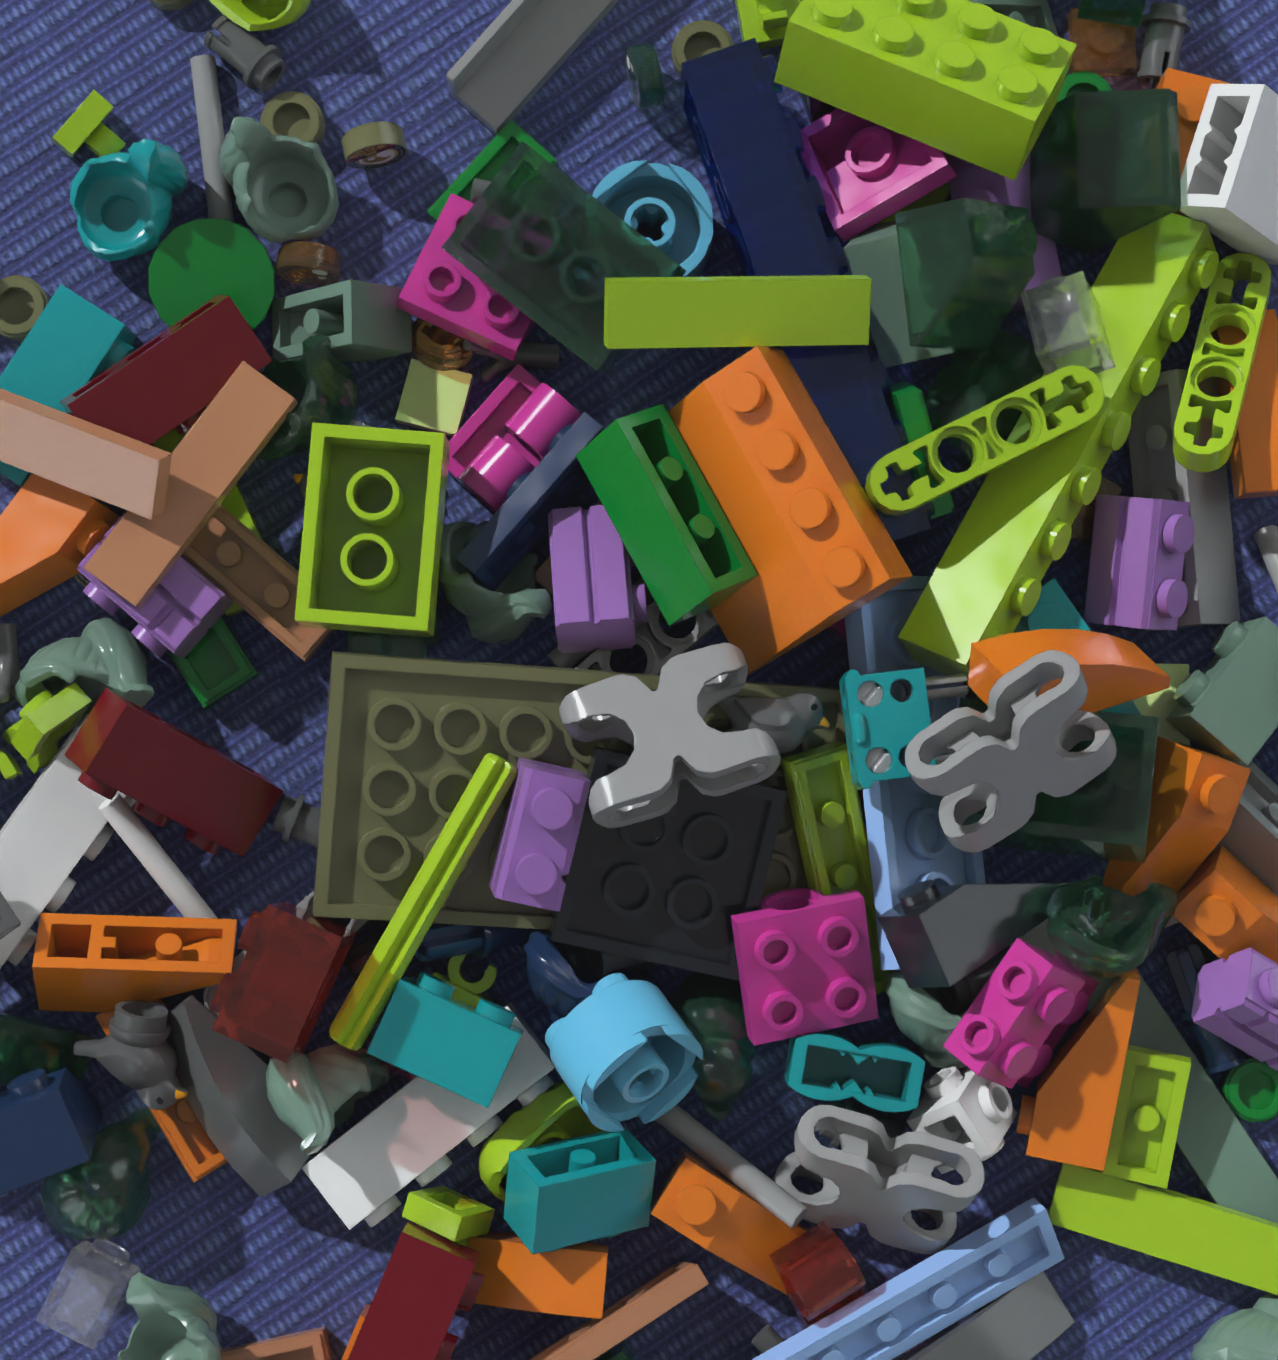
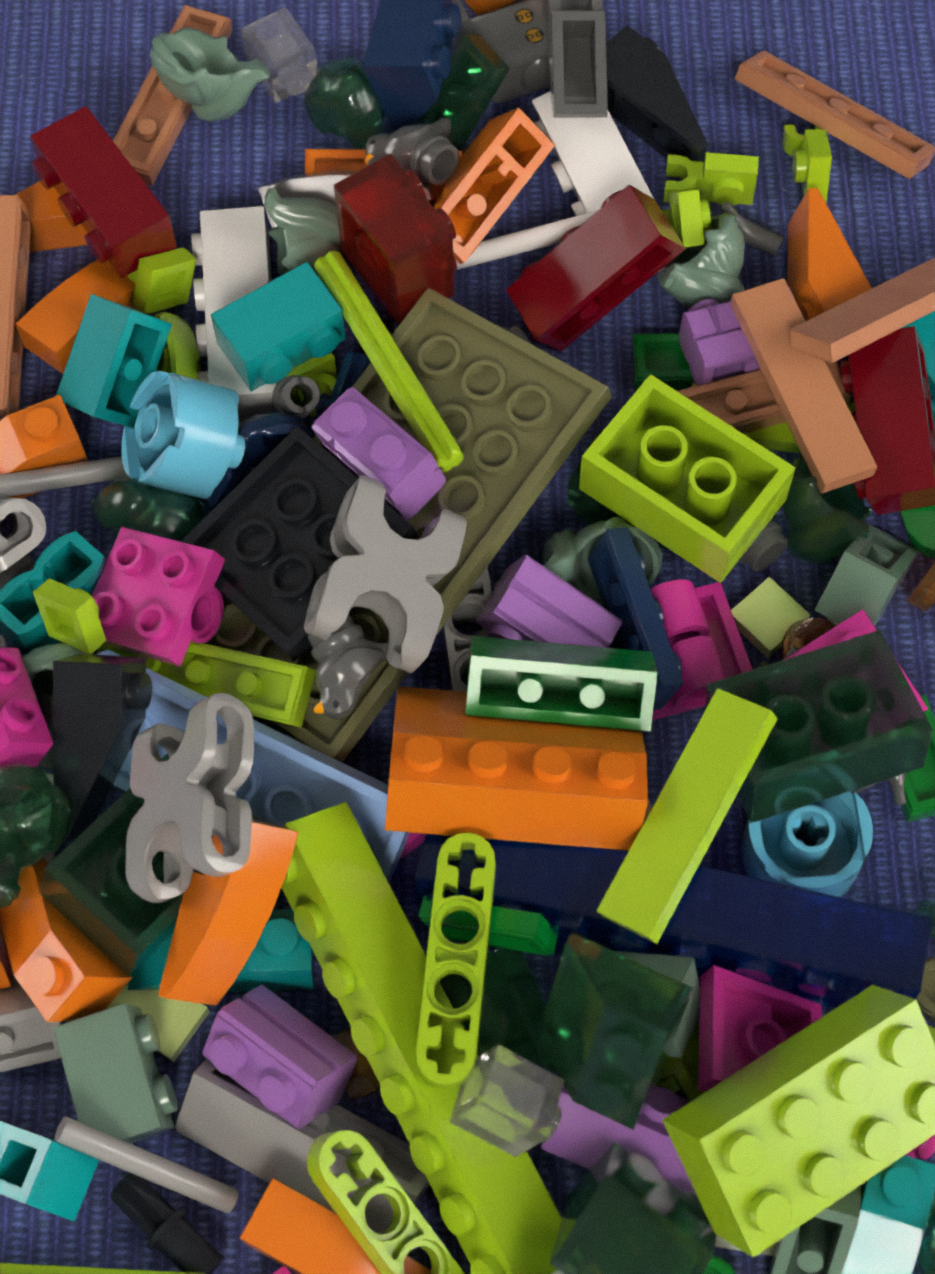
camera: 125 degrees right, 20 degrees down
teal piece [839,668,969,790] -> none
none -> lime plate [33,578,107,654]
none -> dark grey pin [272,375,320,418]

